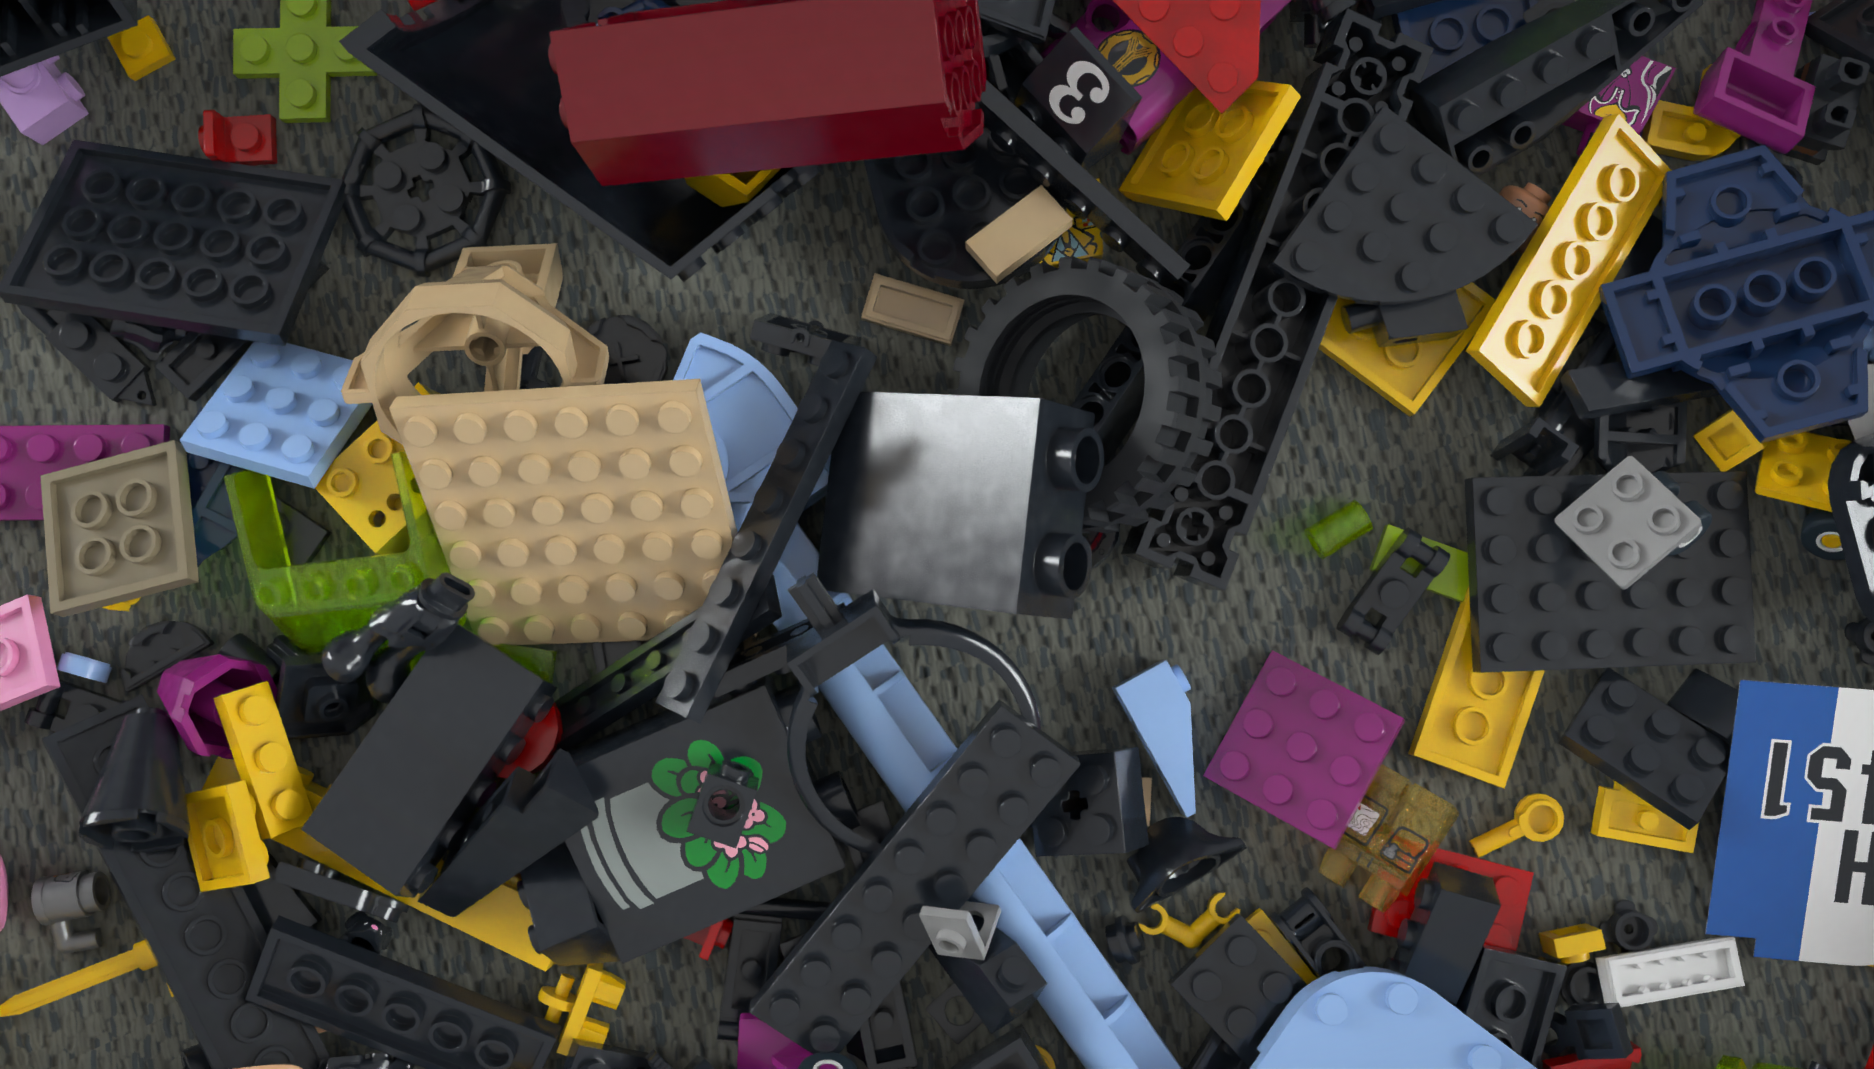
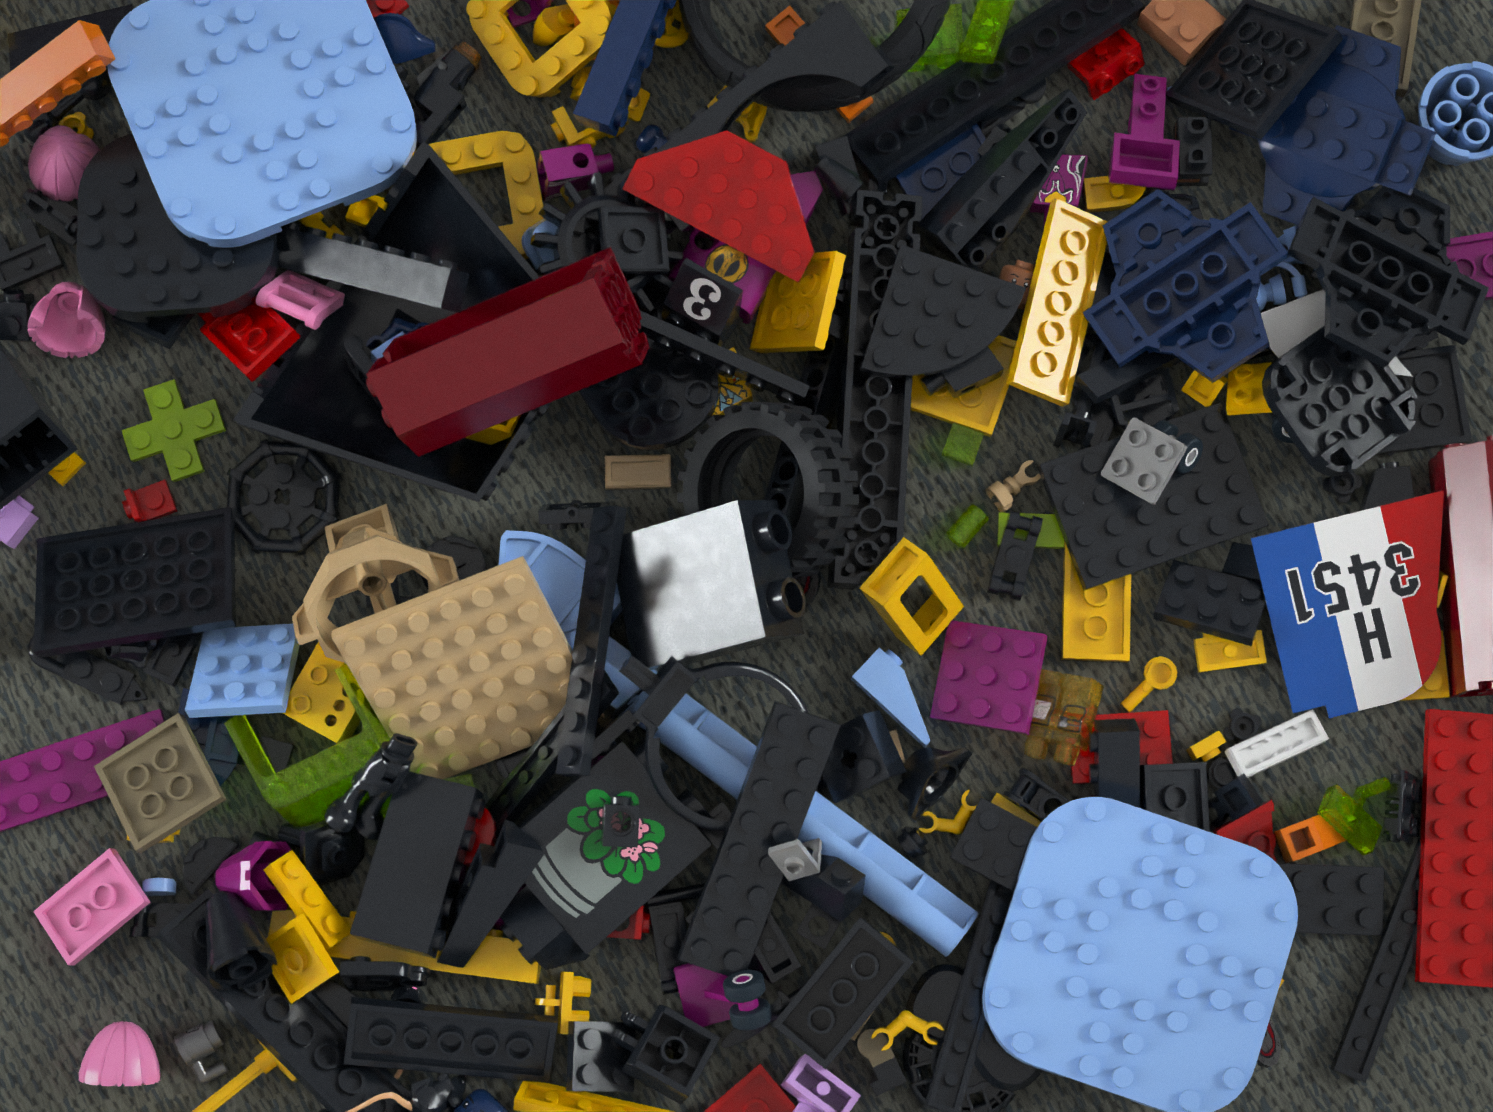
camera: 15 degrees left, 5 degrees down
tan tile [965,185,1073,284] -> none
none -> yellow piece [859,537,964,656]
none -> clear neon green plate [941,423,984,467]
none -> tan piece [986,460,1041,513]

